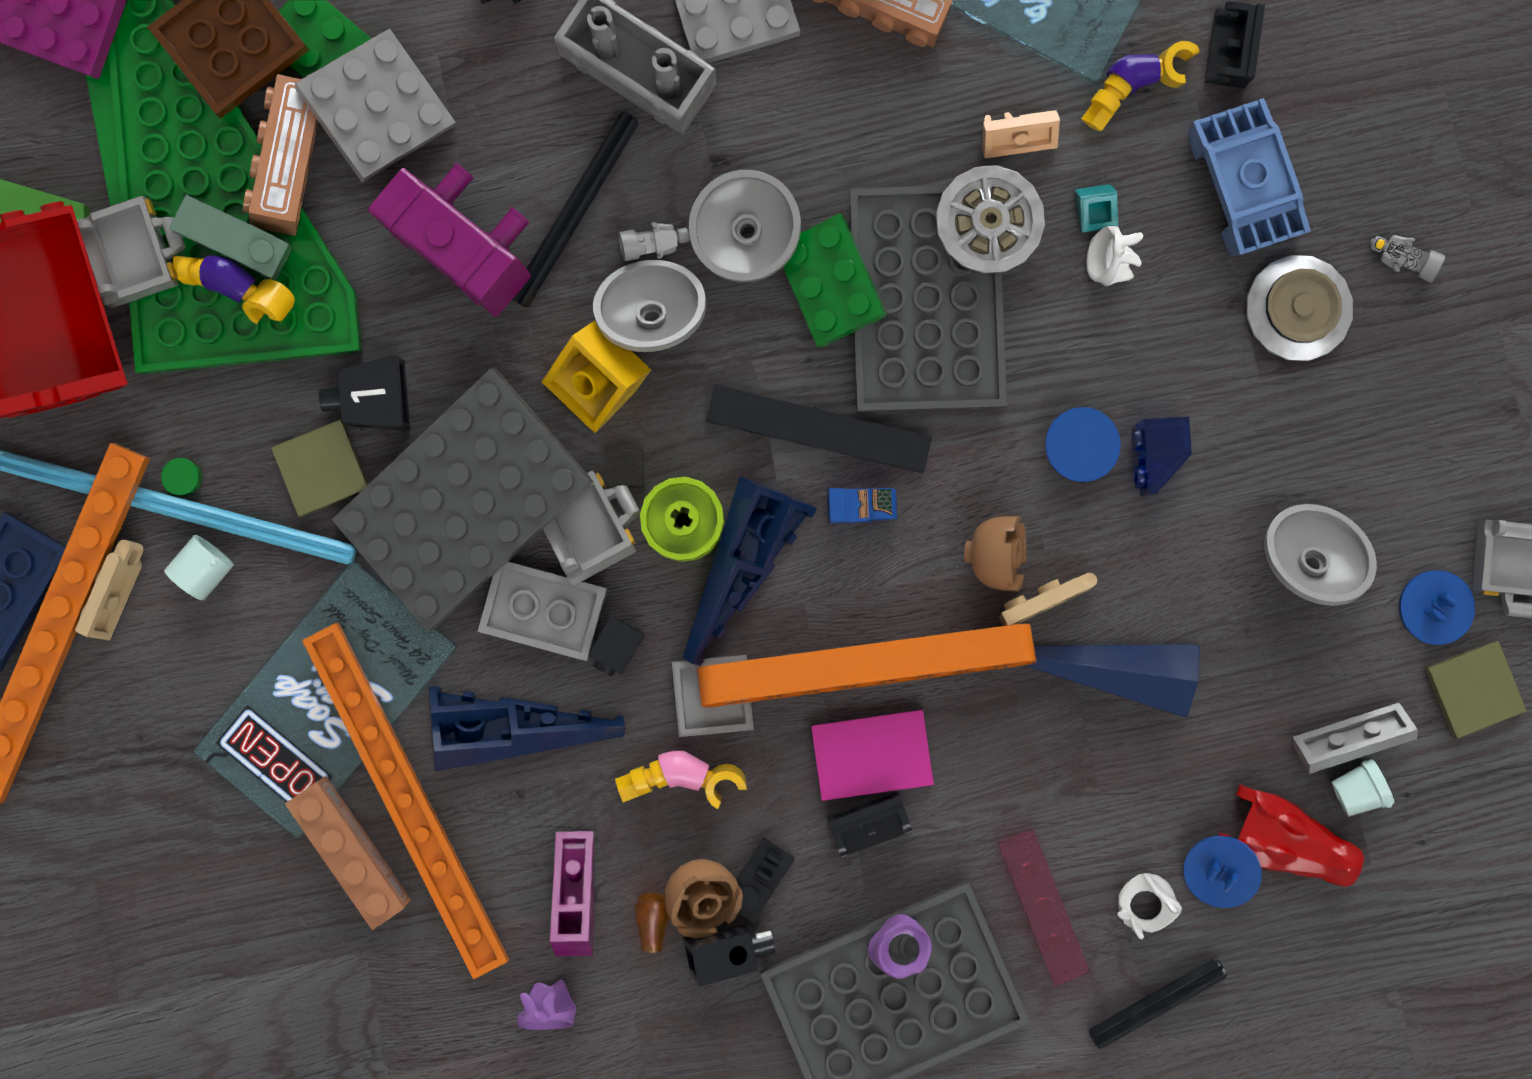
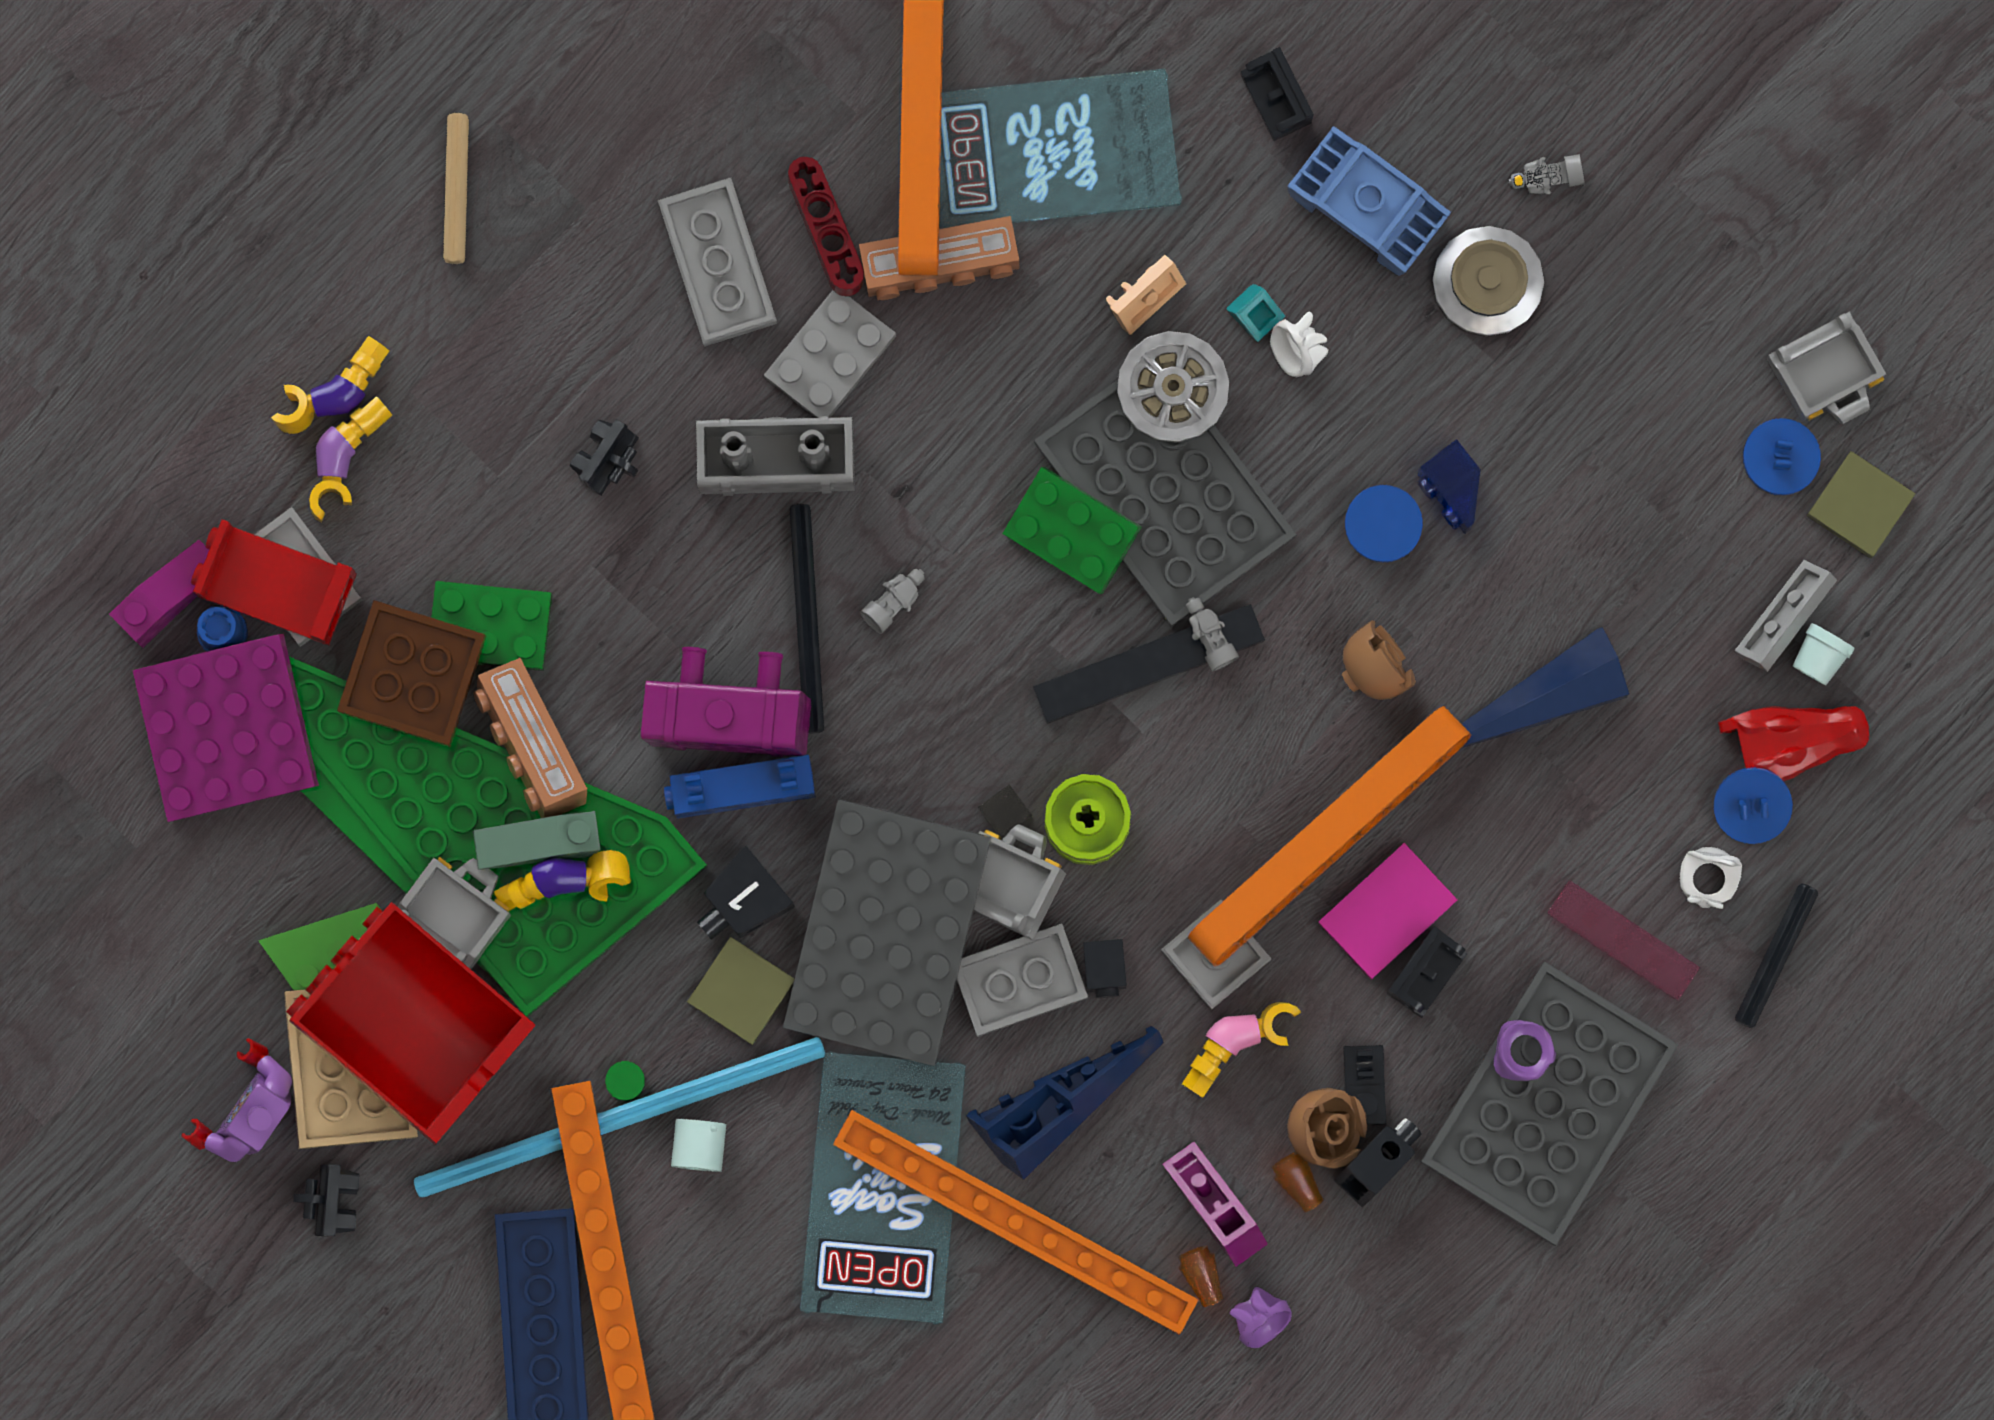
camera: 30 degrees left, 5 degrees down
tan hinge [75,540,143,640] -> none
nougat brick [285,776,411,930] -> none
light grey plate [295,29,456,183] -> none
yellow slope [542,320,651,433] -> none
light grey dish [593,260,706,352] -> none
dark blue wedge [683,476,817,666] -> none
light grey dish [689,170,801,282] -> none
blue leg [827,488,898,524] -> none
tan hinge [998,573,1097,626] -> none
yellow piece [1081,41,1200,132] -> none
light grey dish [1264,504,1377,606] -> none
none -> blue brick [664,755,816,819]
none -> clear orange cone [1178,1245,1224,1307]
none -> light grey piece [1186,597,1239,672]

